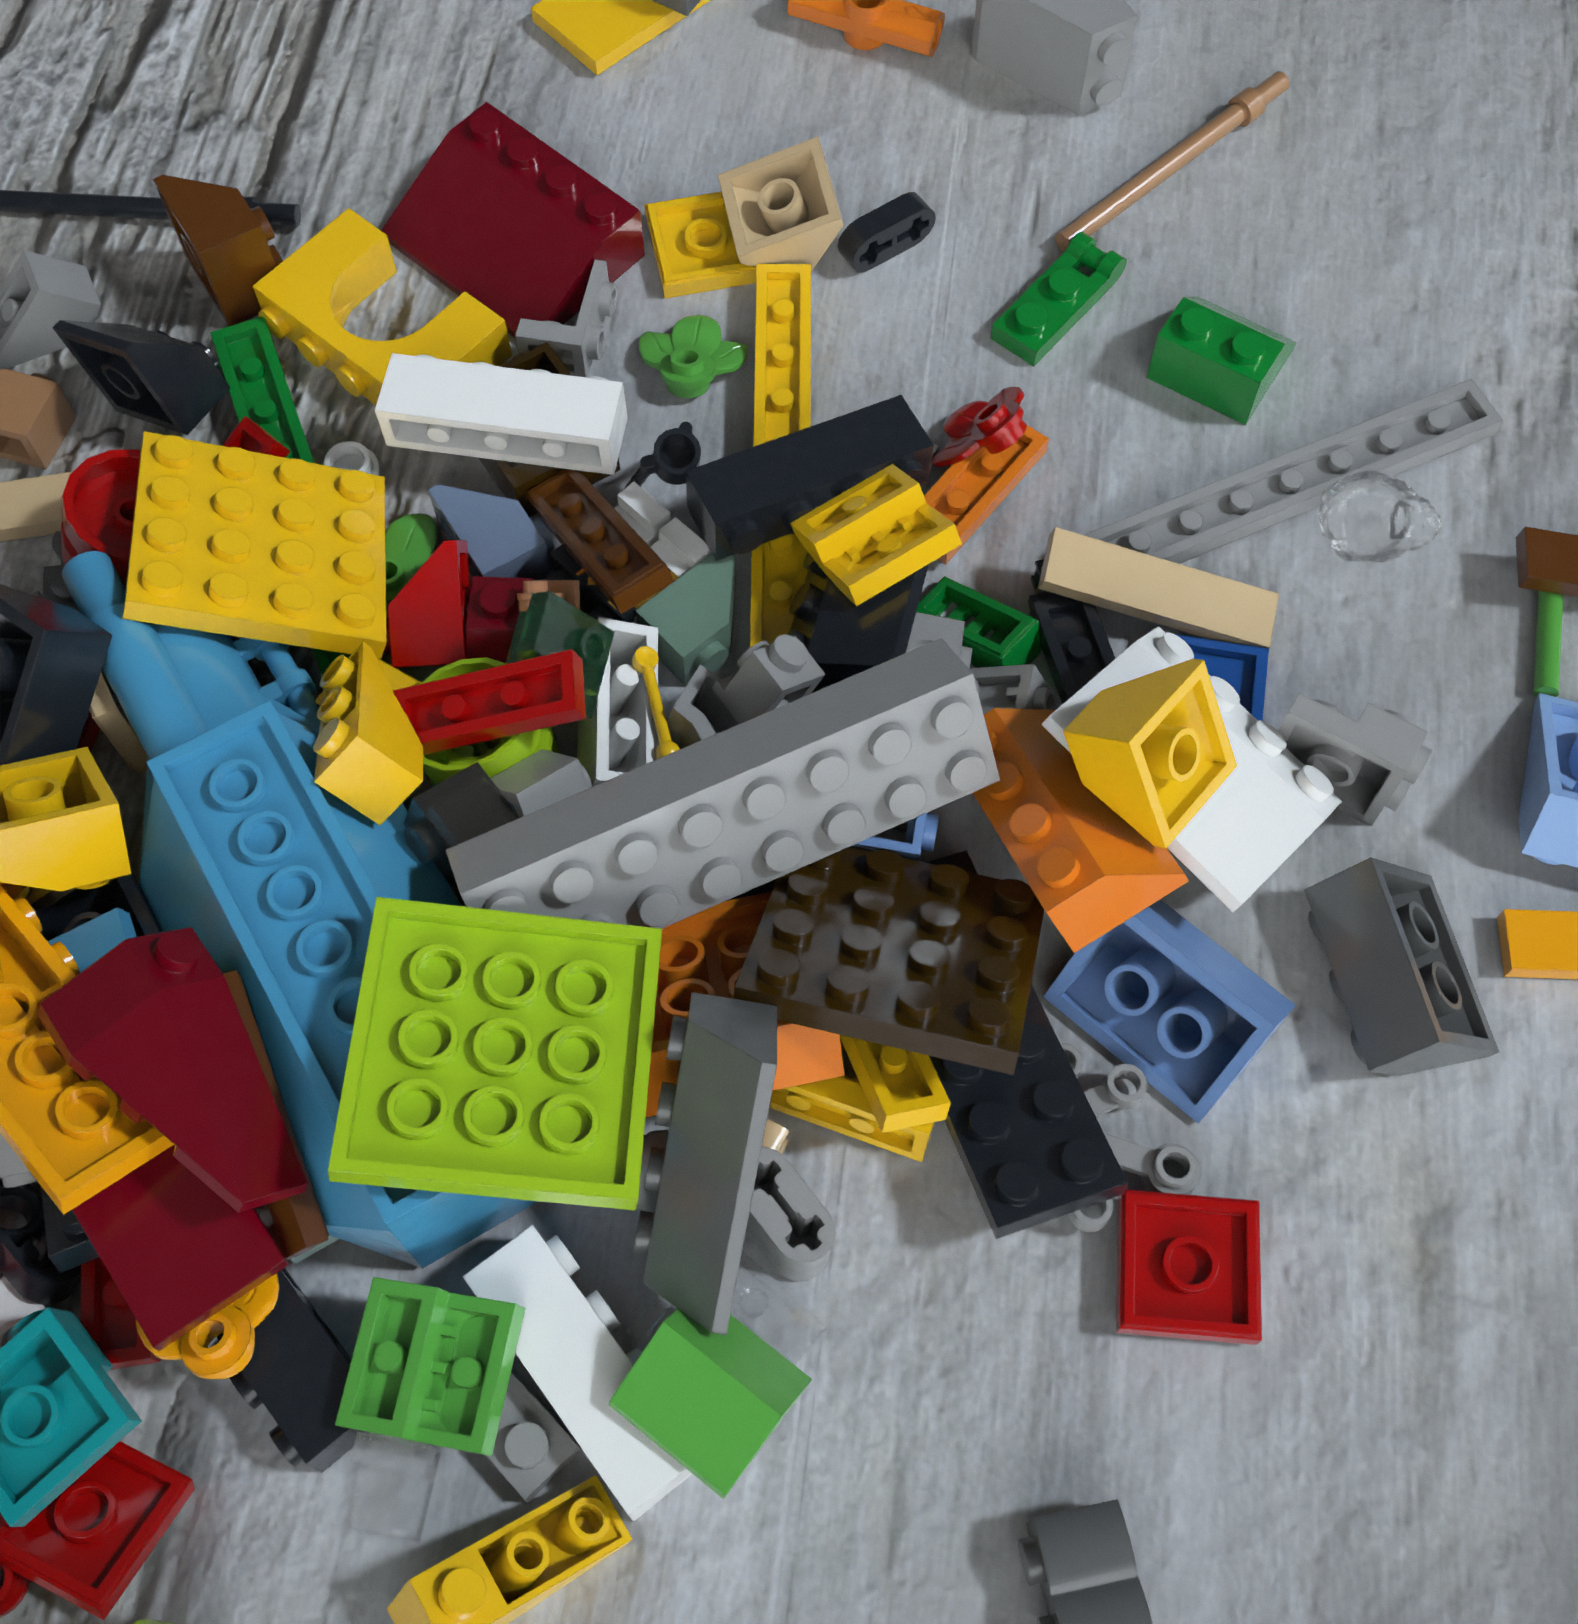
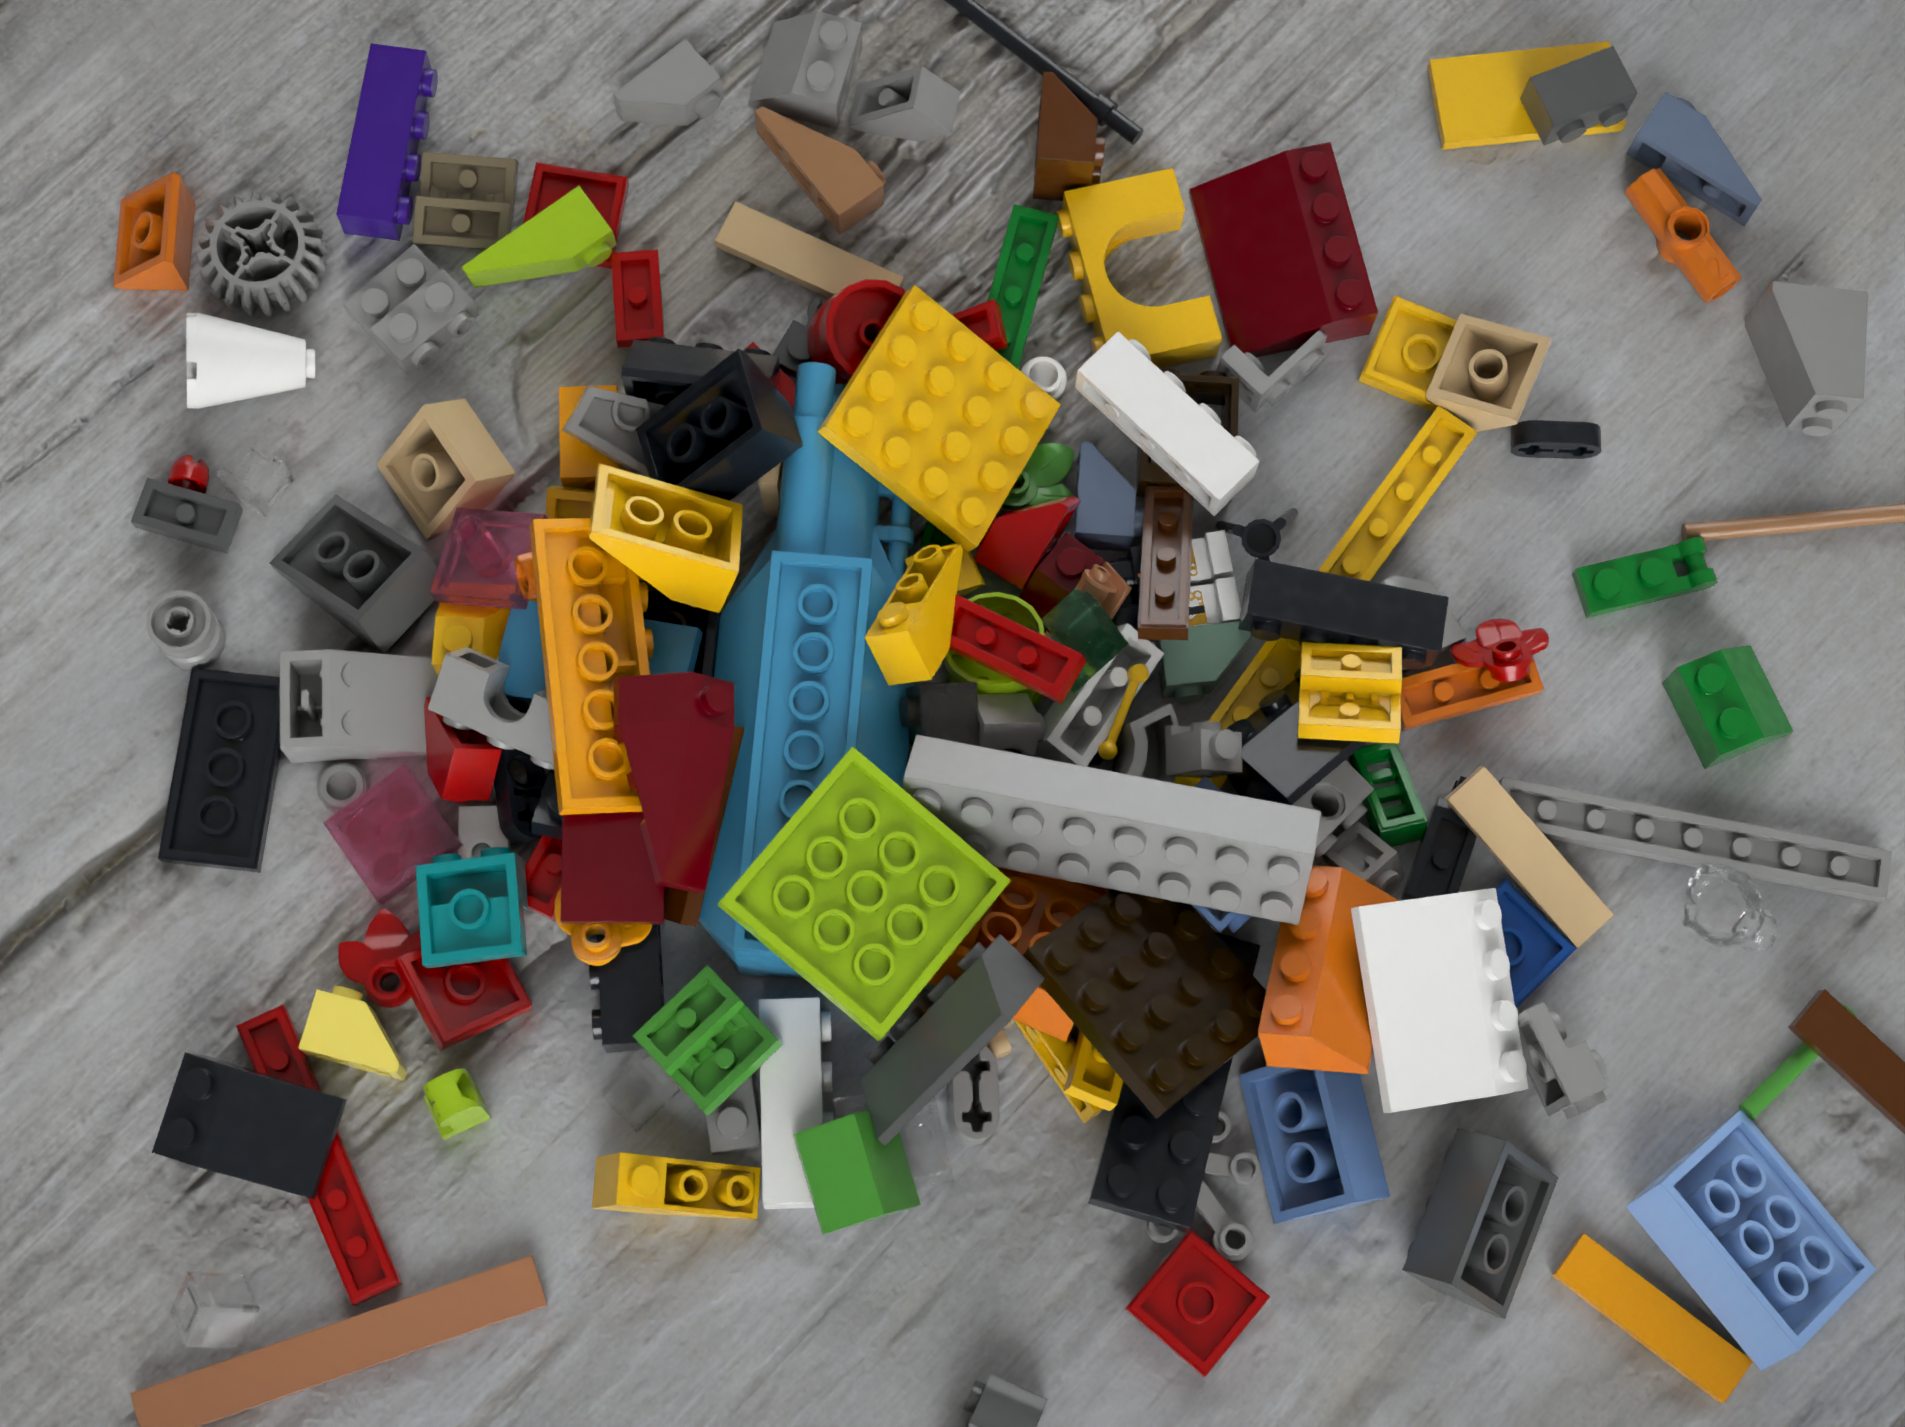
camera: 30 degrees right, 10 degrees up
black slope [52,320,231,435] -> none
bright green plate [639,314,748,398] -> none
yellow slope [1063,659,1237,849] -> none

